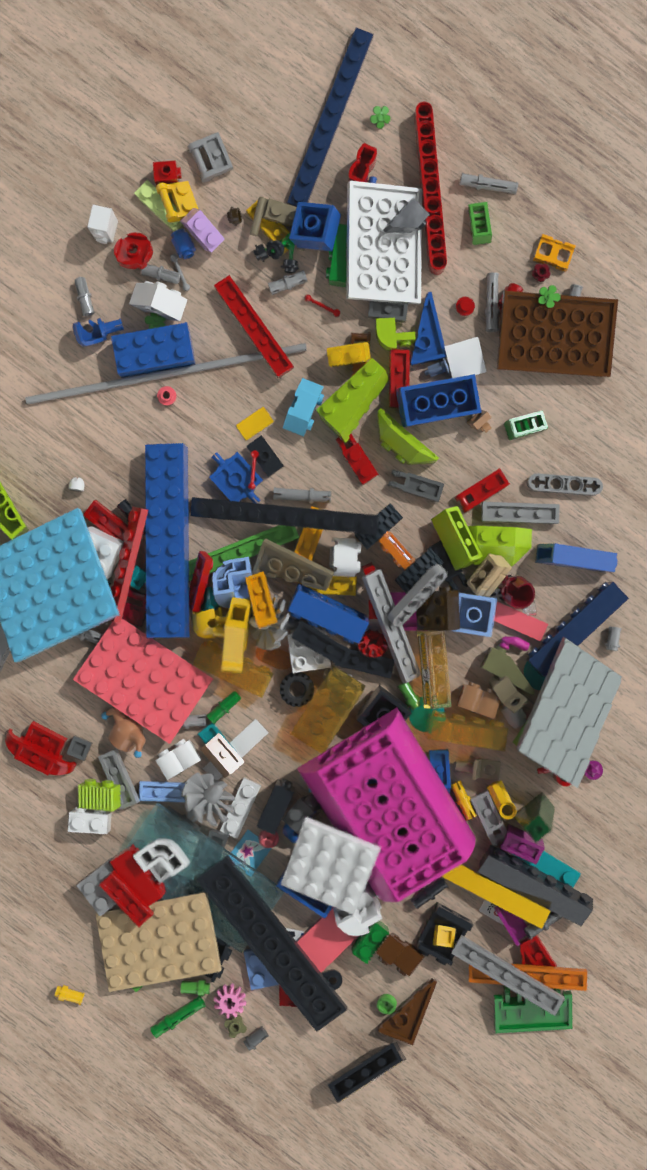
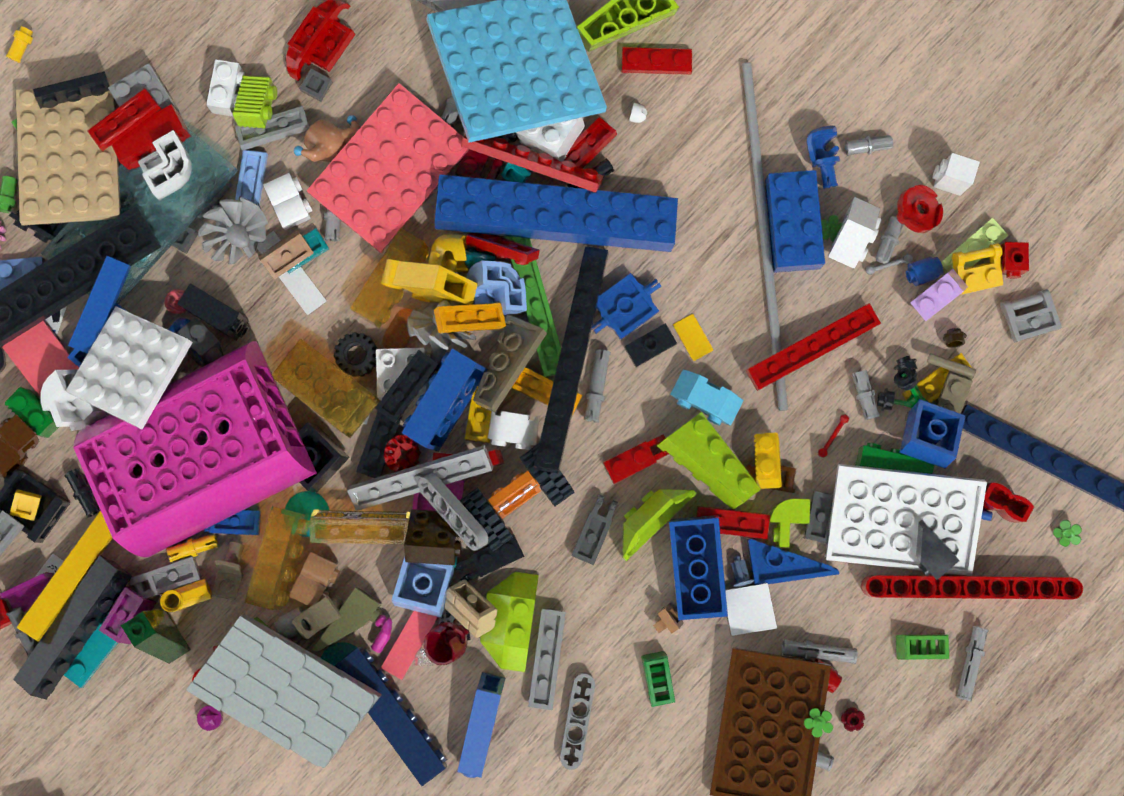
camera: 90 degrees right, 5 degrees down
coral plate [157,386,177,406] -> none
green axle [206,691,241,724] -> none
white plate [220,777,261,839] -> none
sticker [229,830,272,876] -> none
red hinge [248,450,259,490] -> none
bright green animal [397,682,421,710] -> none
lime brick [431,506,483,570] -> none
red plate [454,468,510,513] -> none
red plate [456,297,475,316] -> none
light orange piece [533,234,576,272] -> none
light grey pin [605,626,622,651] -> none
none -> black plate [33,71,110,109]
none -> blue tile [68,256,131,354]
none -> red plate [621,47,692,75]

